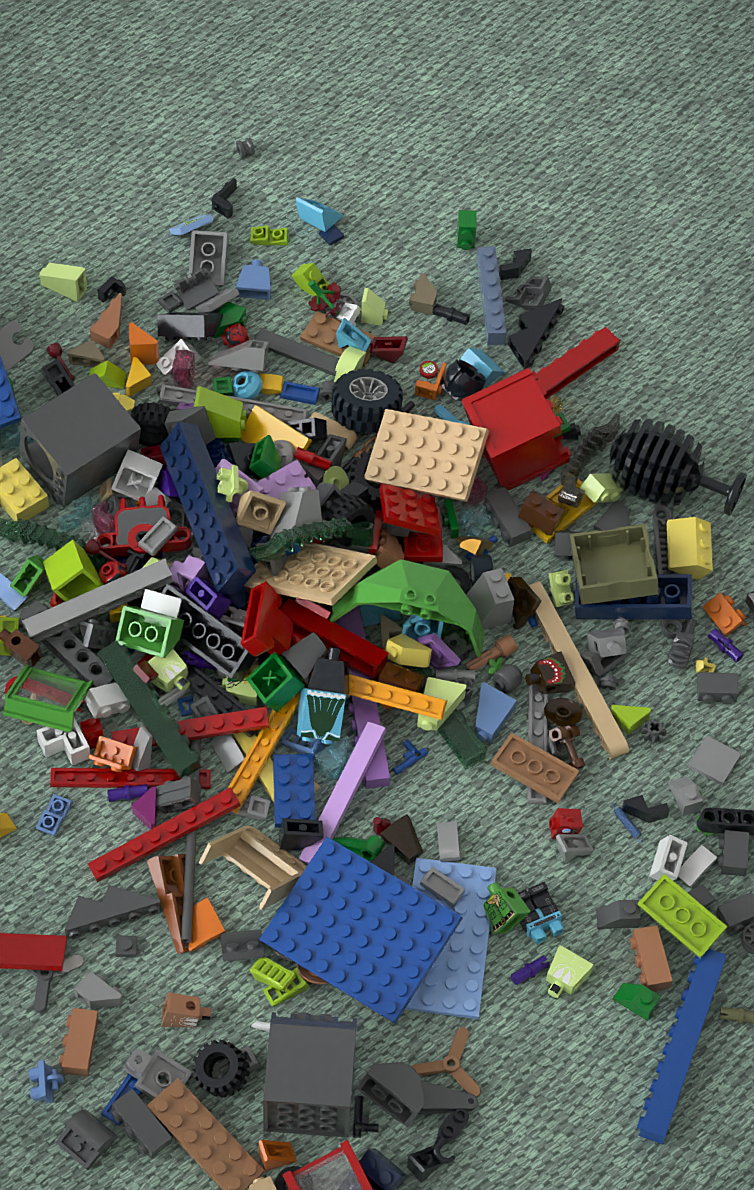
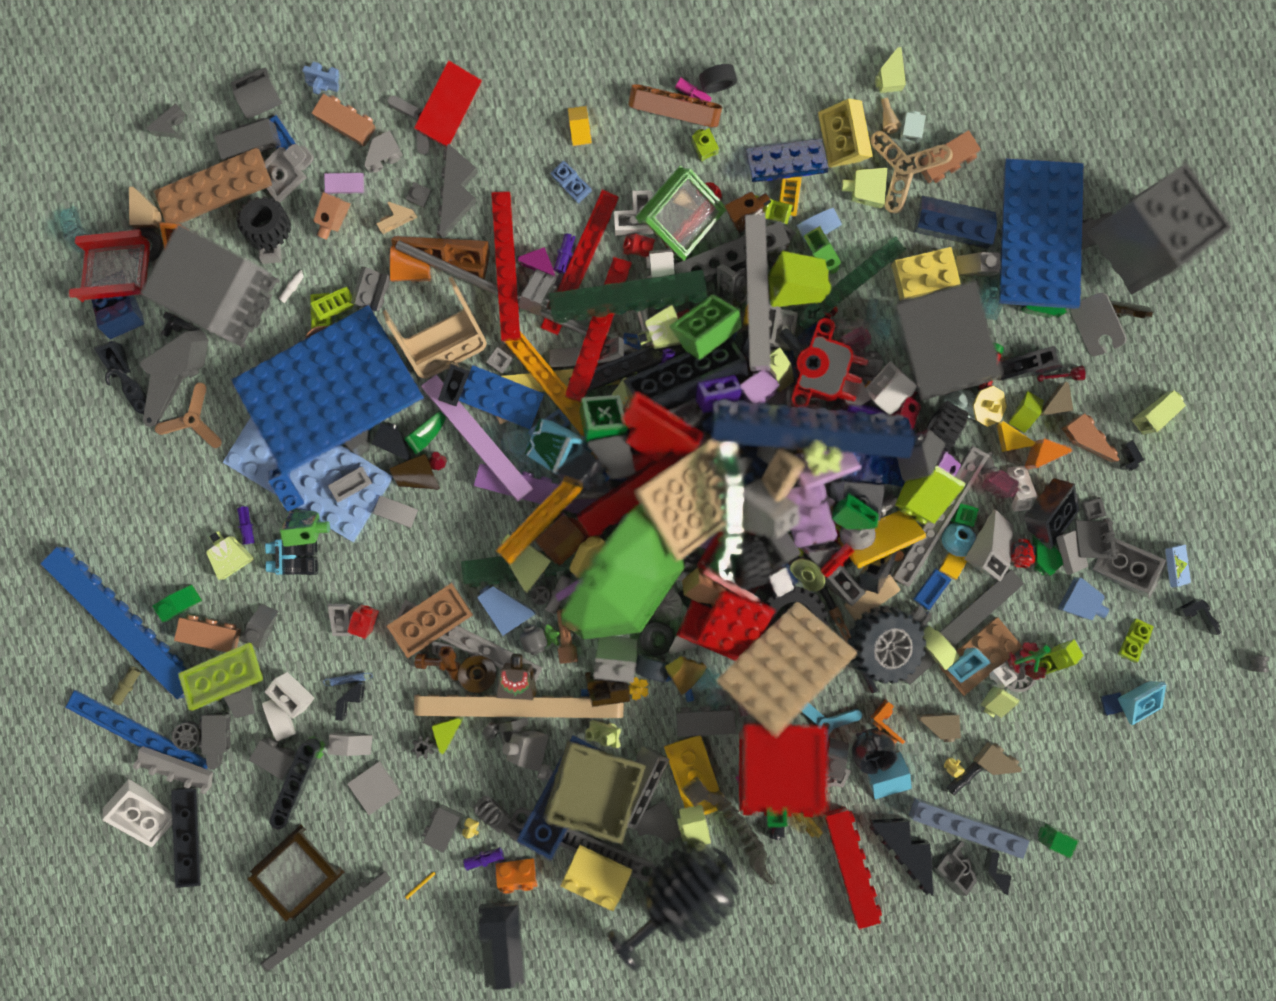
camera: 115 degrees right, 30 degrees up
dark red hinge [84,538,127,570] -> none
orange bracket [88,736,137,773] -> none
tan slope [99,478,117,503] -> none
red head [99,561,128,584] -> none
light grey slope [132,725,153,771] -> none
tile [133,661,159,683] -> none
light grey tile [138,516,178,556] -> none
white slope [141,589,182,618] -> none
dark red slope [369,336,408,363] -> none
blue hose [392,739,428,775] -> none
tile [419,361,438,379] -> none
green plate [443,498,459,539] -> none
reddish brown slope [518,491,569,536] -> none
none -> blue bracket [268,467,304,511]
none -> lavender tile [325,173,364,194]
none -> tan slope [377,202,417,234]
none -> dark tan slope [917,713,961,742]
none -> light yellow piece [944,757,965,778]

